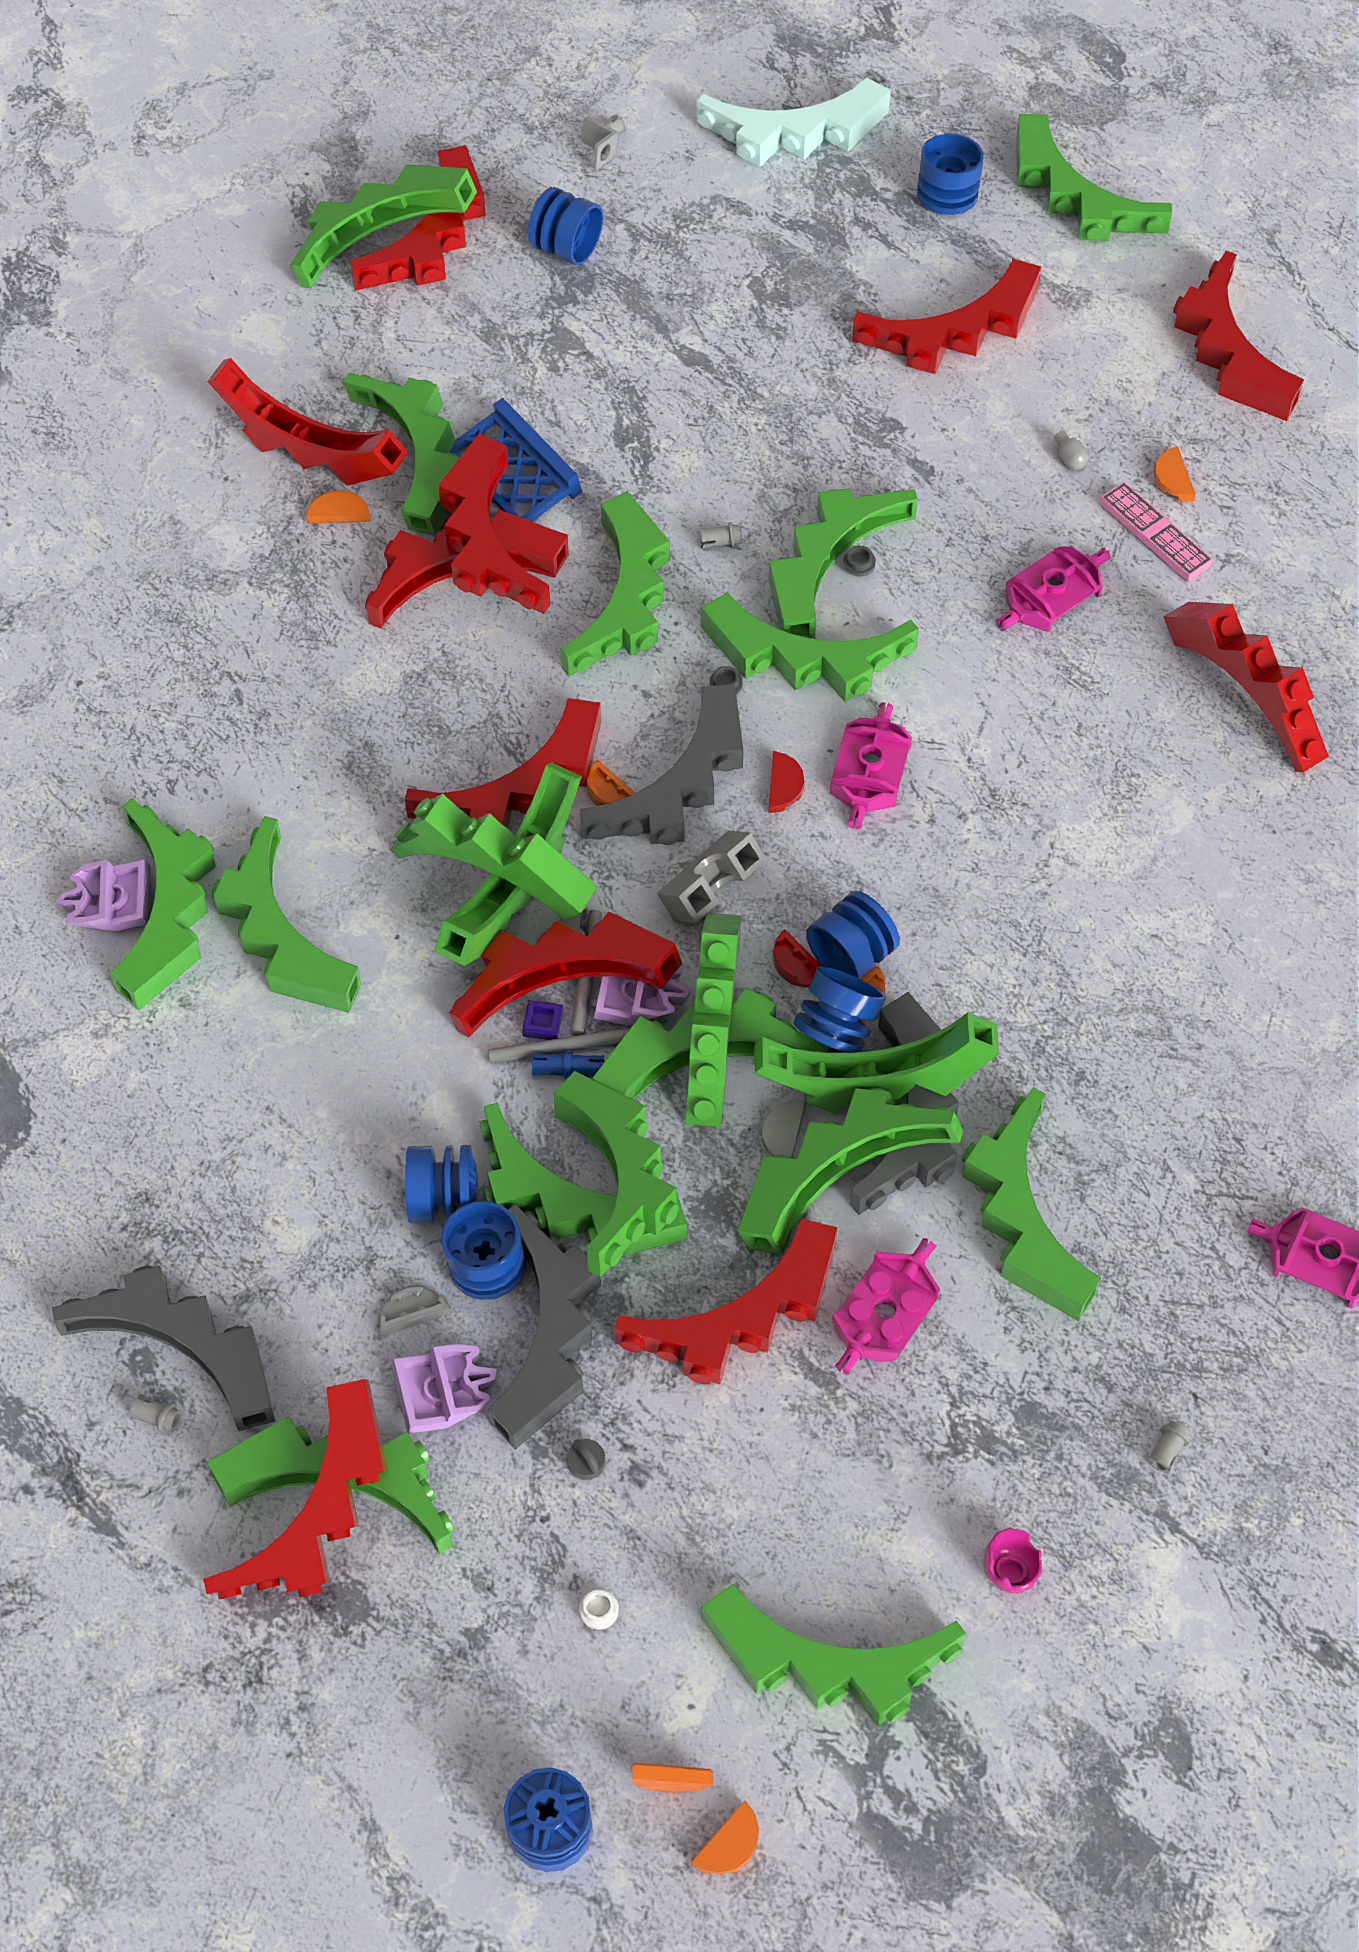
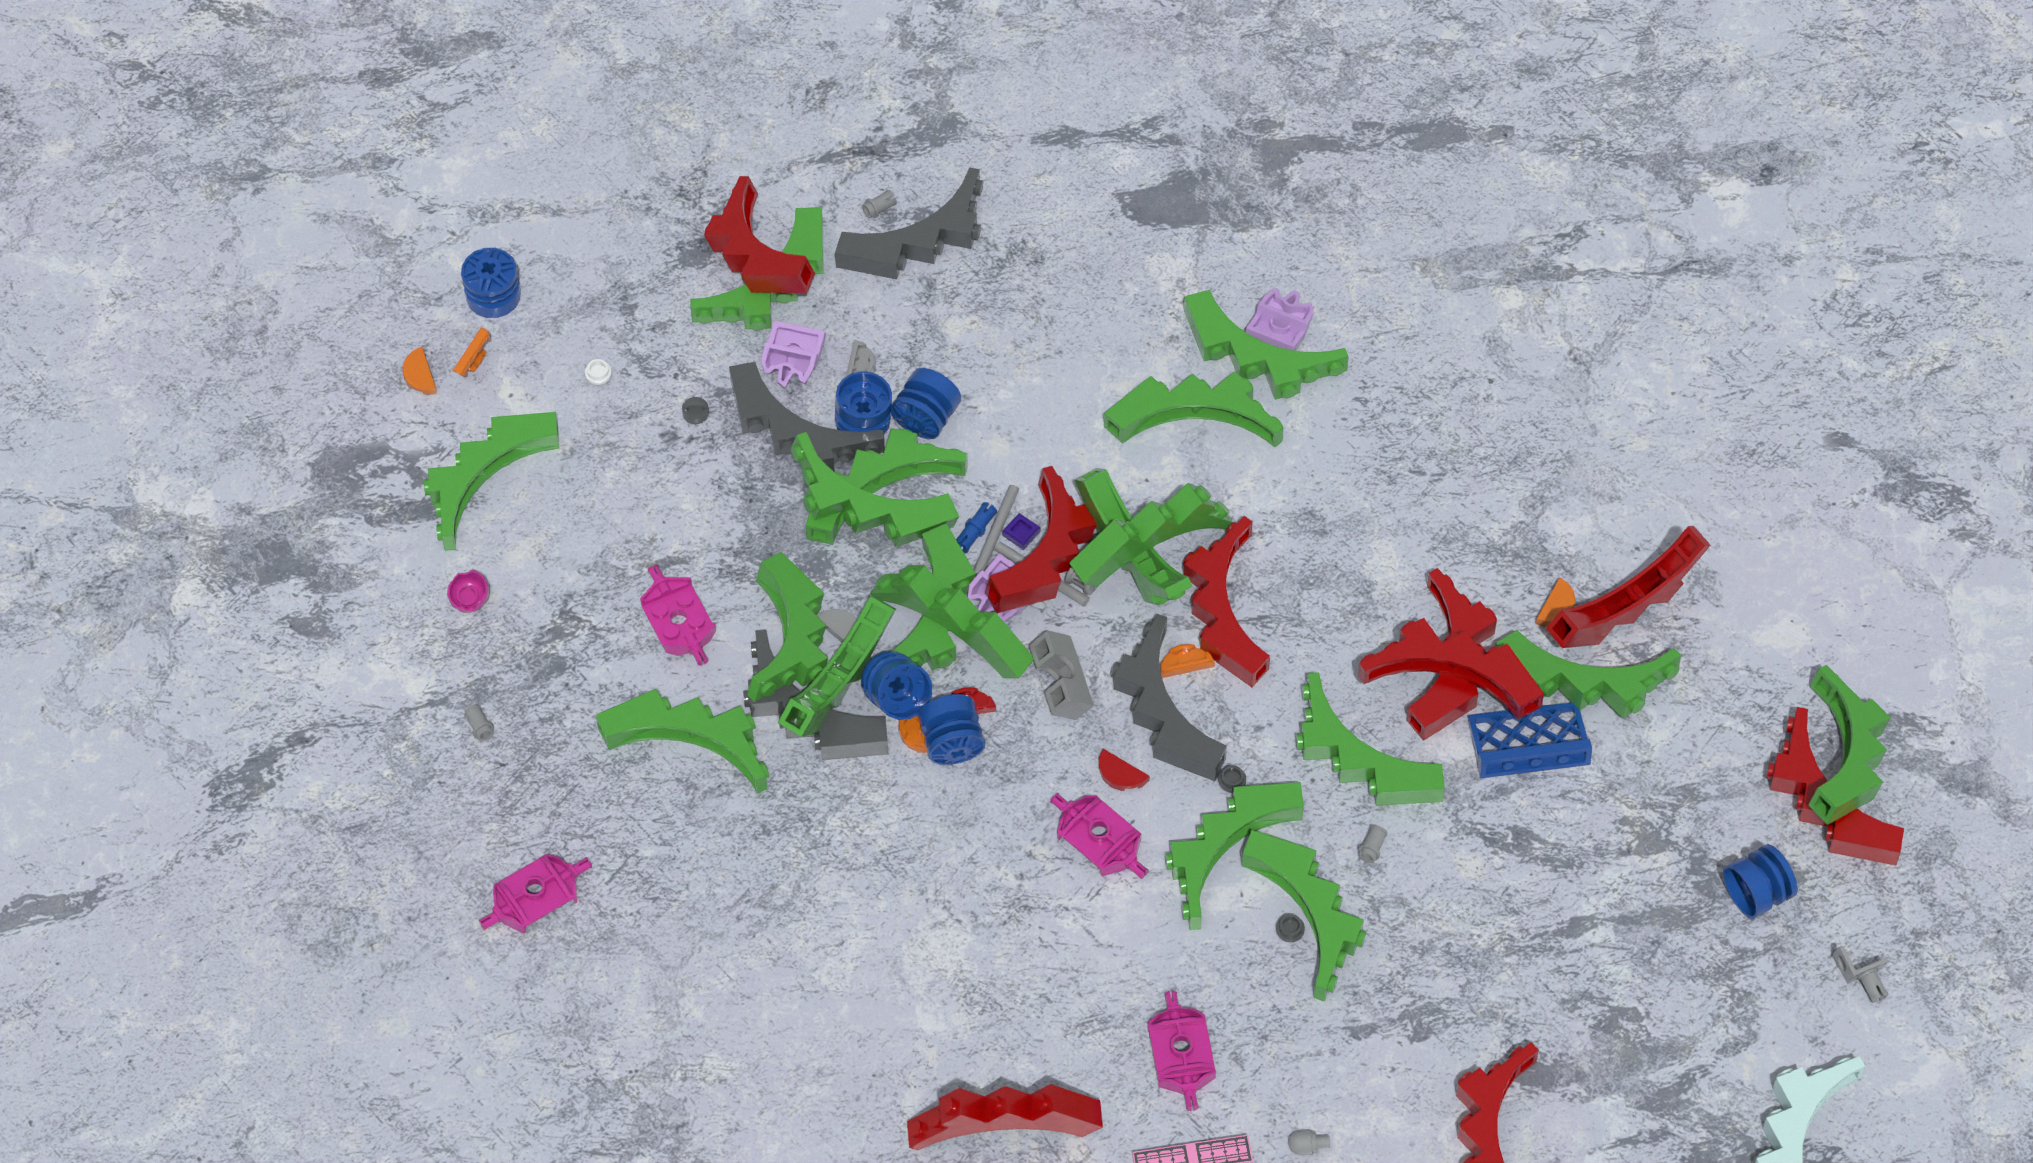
camera: 120 degrees right, 0 degrees up
red arch [614,1219,838,1384] -> none

